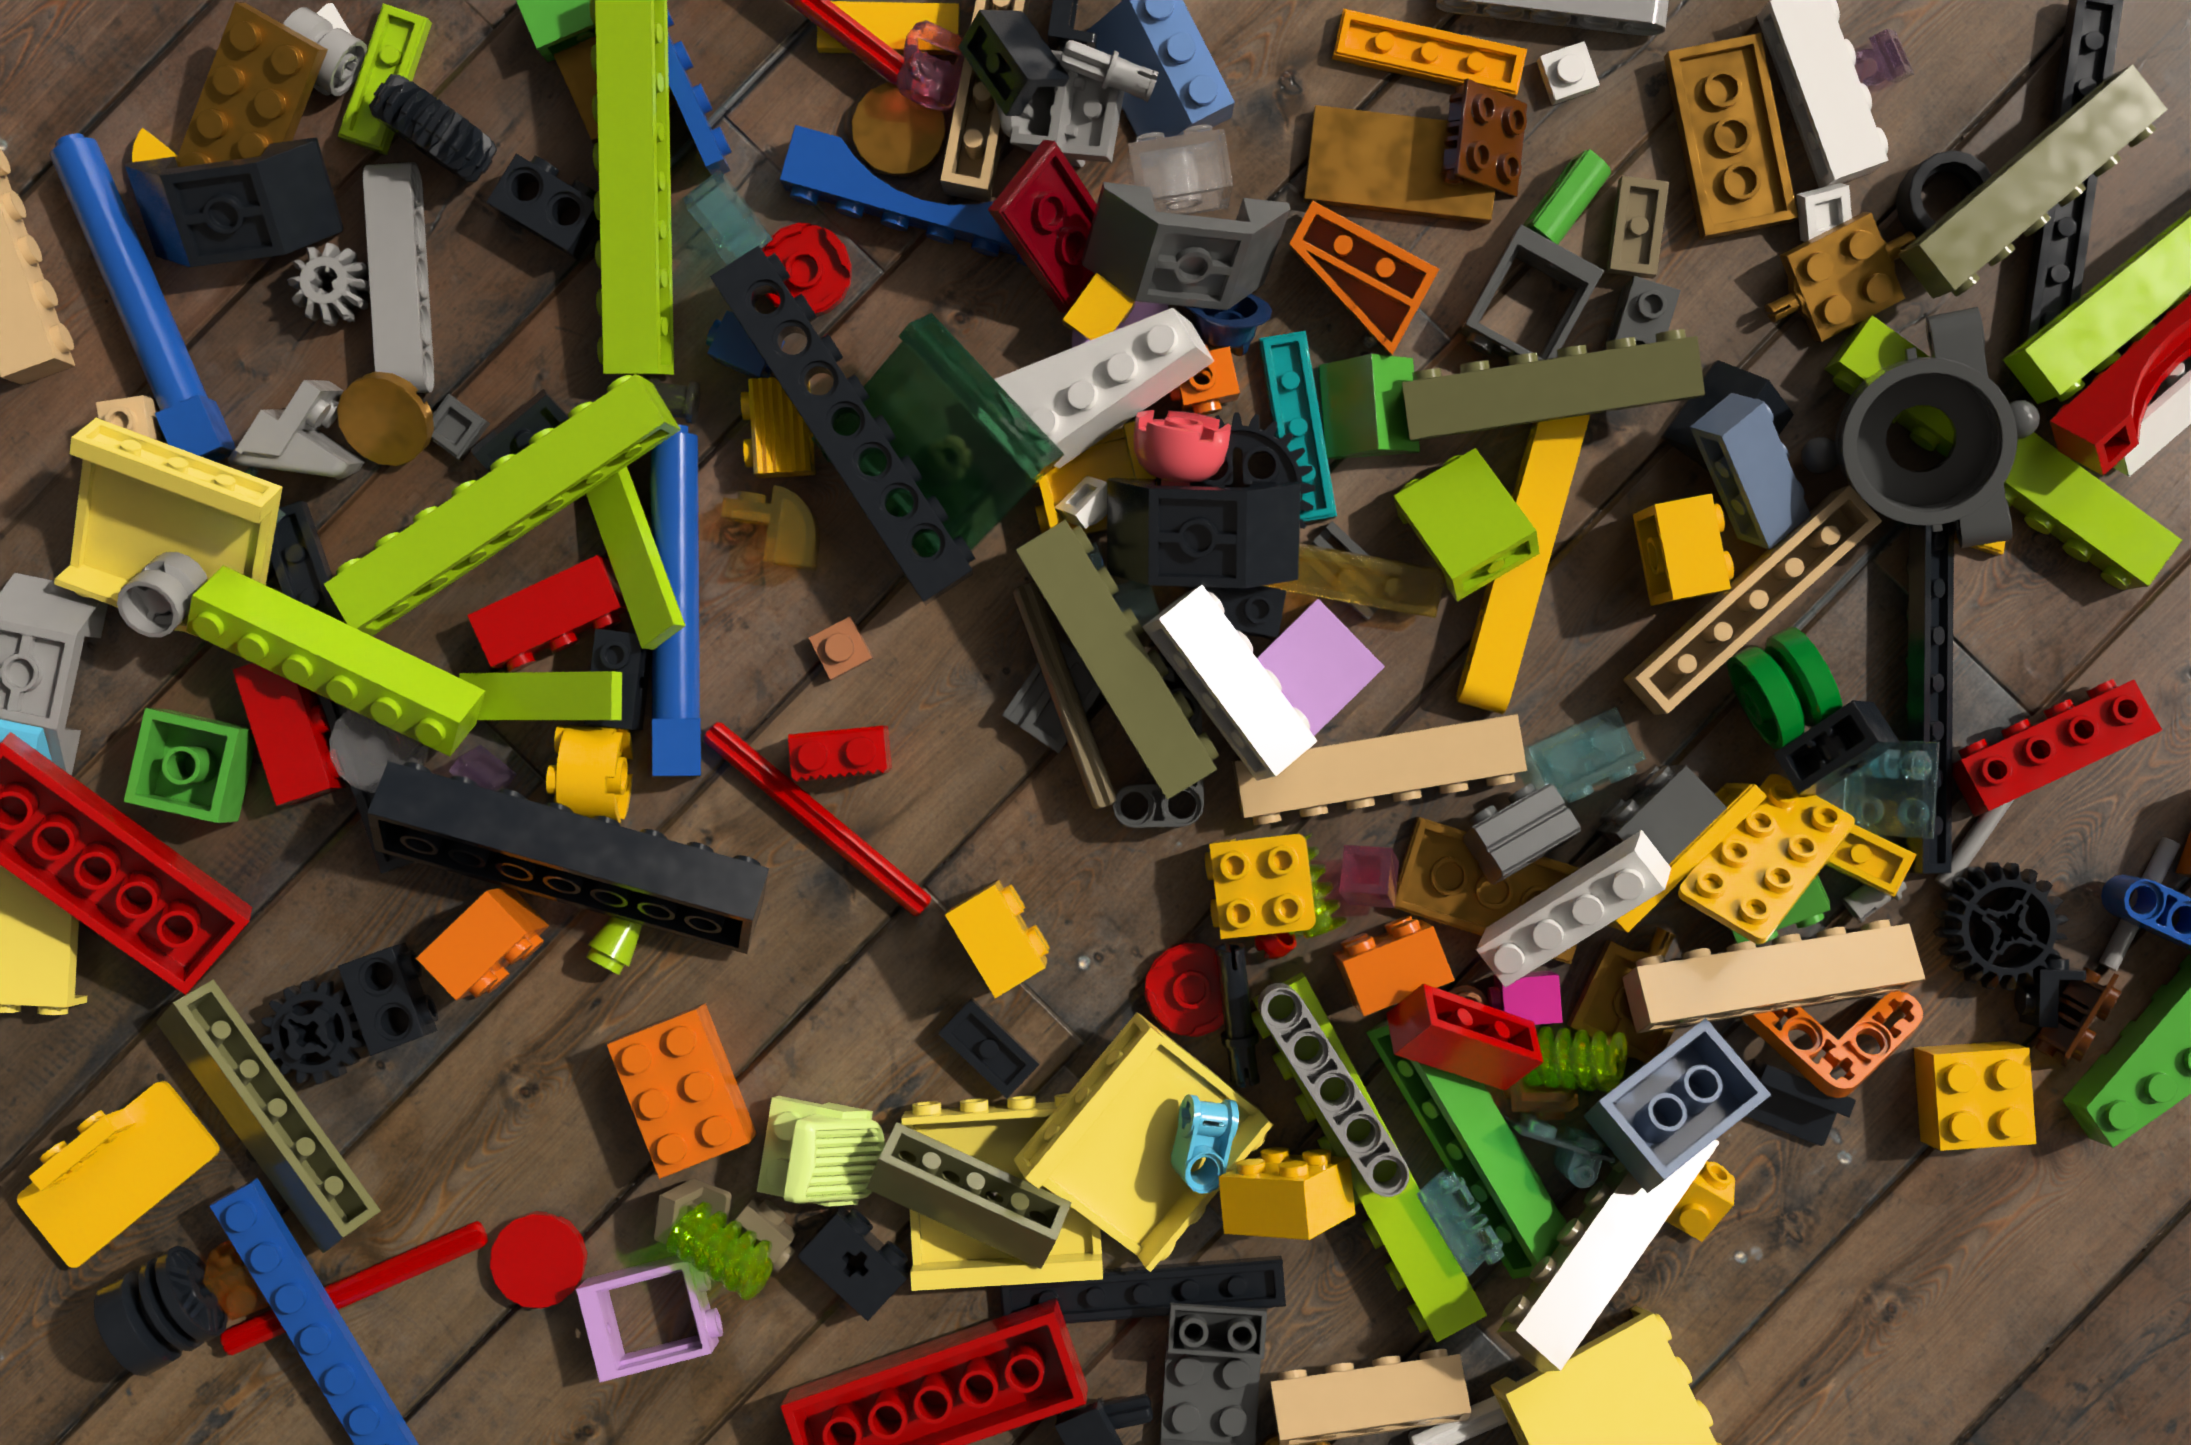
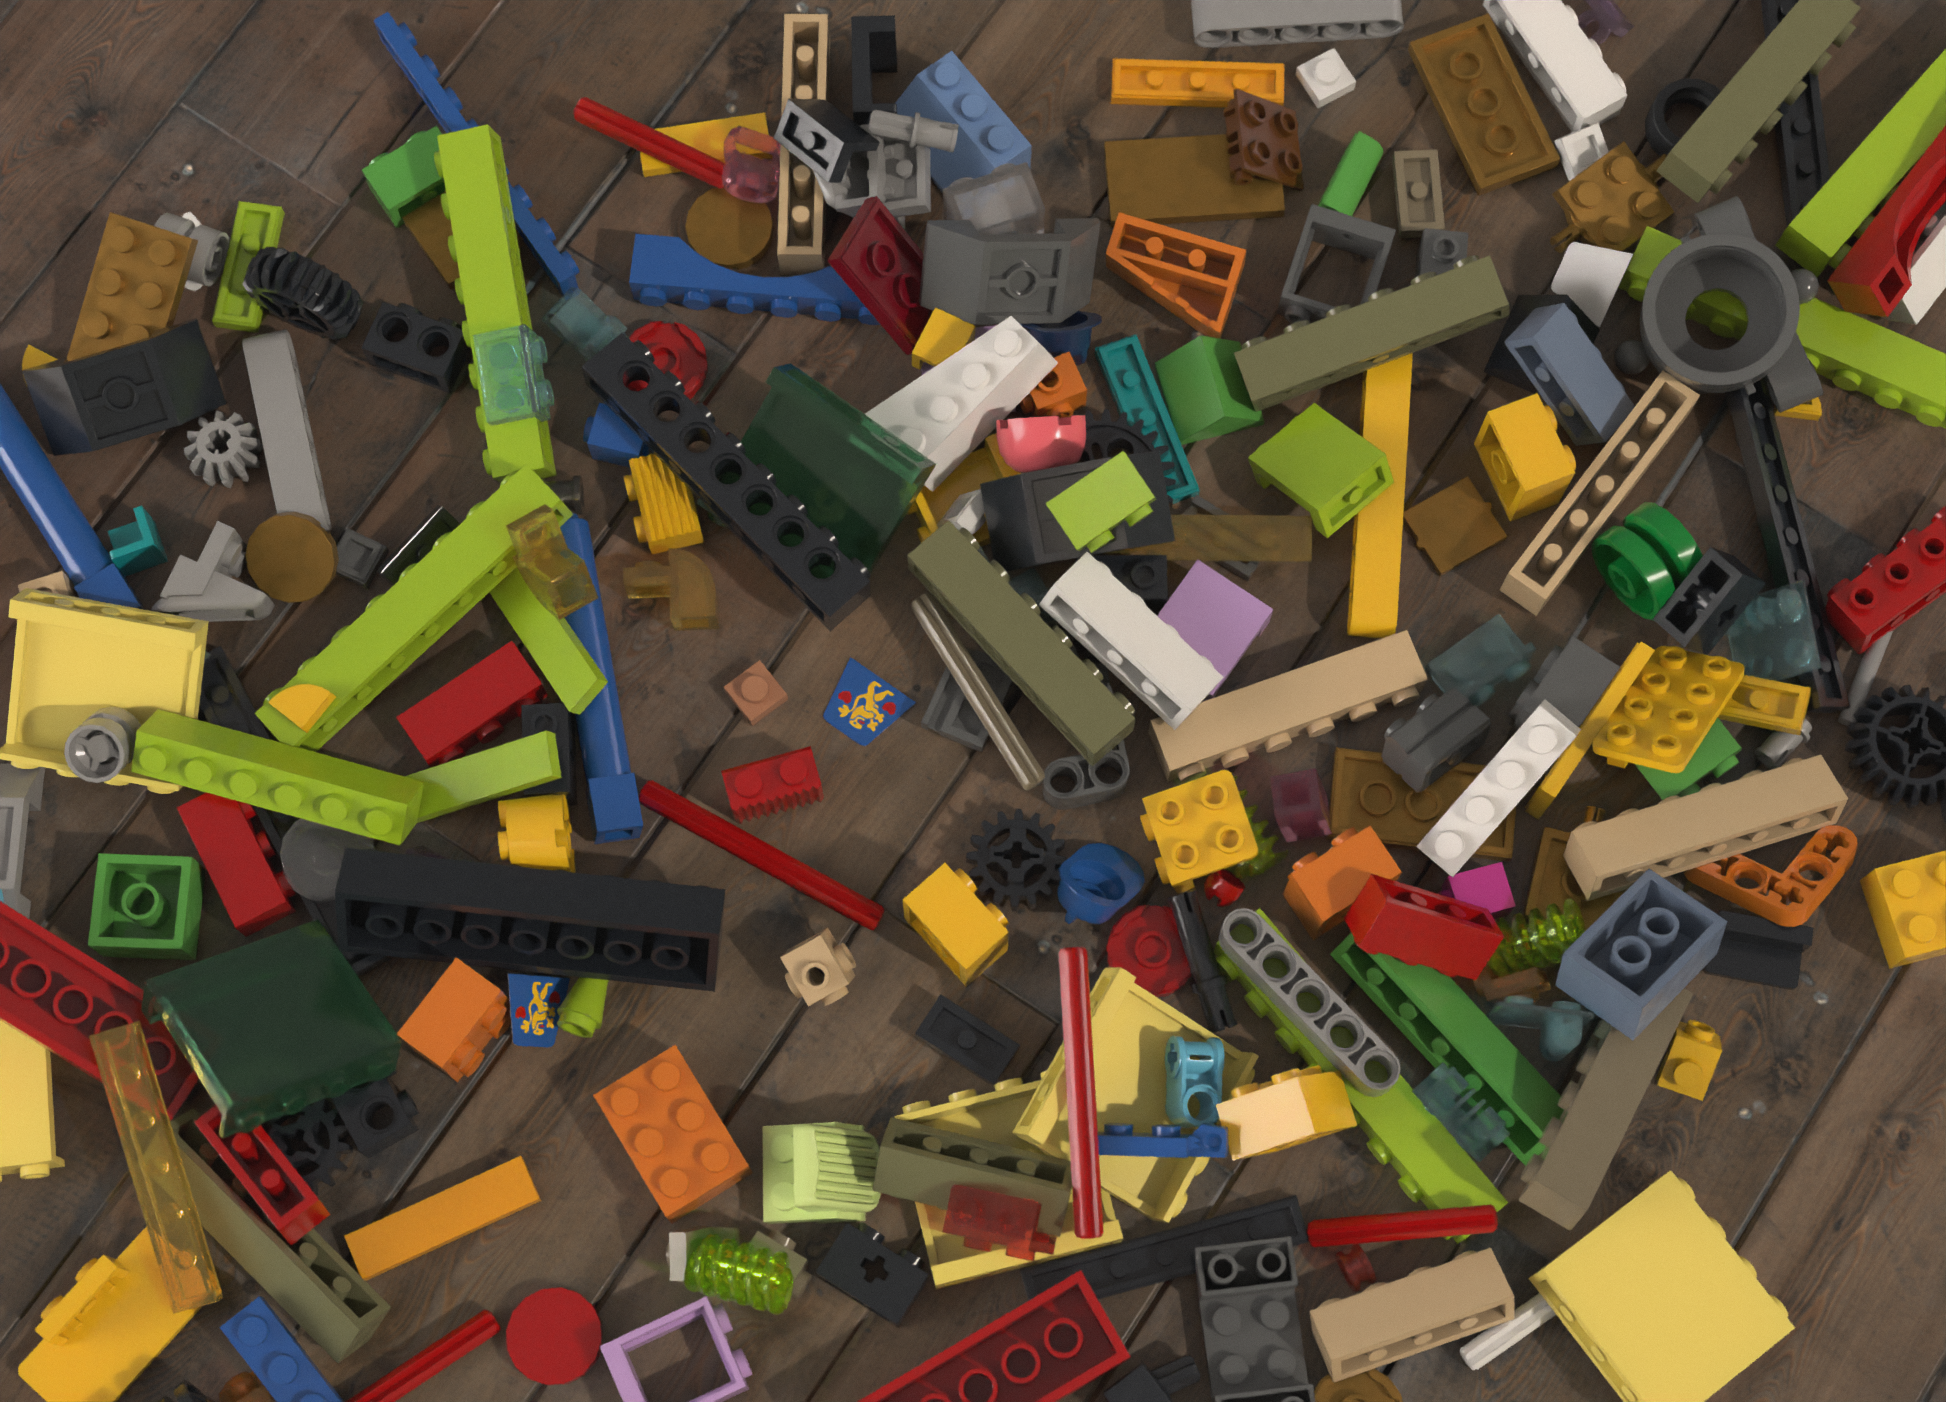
camera: 15 degrees left, 15 degrees down
none -> clear yellow tile [89,1021,223,1314]
none -> teal panel [108,505,168,577]
none -> clear green panel [141,919,402,1138]
none -> red brick [194,1092,331,1245]
none -> yellow tile [268,684,336,733]
none -> light orange tile [344,1156,541,1281]
none -> clear light blue bracket [473,324,554,426]
none -> clear yellow brick [506,504,598,620]
none -> blue sticker [508,973,570,1048]
none -> tan brick [780,927,856,1006]
none -> blue sticker [823,657,916,746]
none -> clear red bracket [942,1185,1057,1261]
none -> black gear [966,809,1067,912]
none -> lime brick [1045,451,1156,553]
none -> blue piece [1057,843,1145,925]
none -> red axle [1059,947,1104,1239]
none -> blue hinge [1098,1123,1228,1158]
none -> red axle [1307,1205,1498,1247]
none -> clear red bush [1335,1244,1377,1292]
none -> pearl gold piece [1403,476,1508,576]
none -> white sticker [1551,242,1633,327]

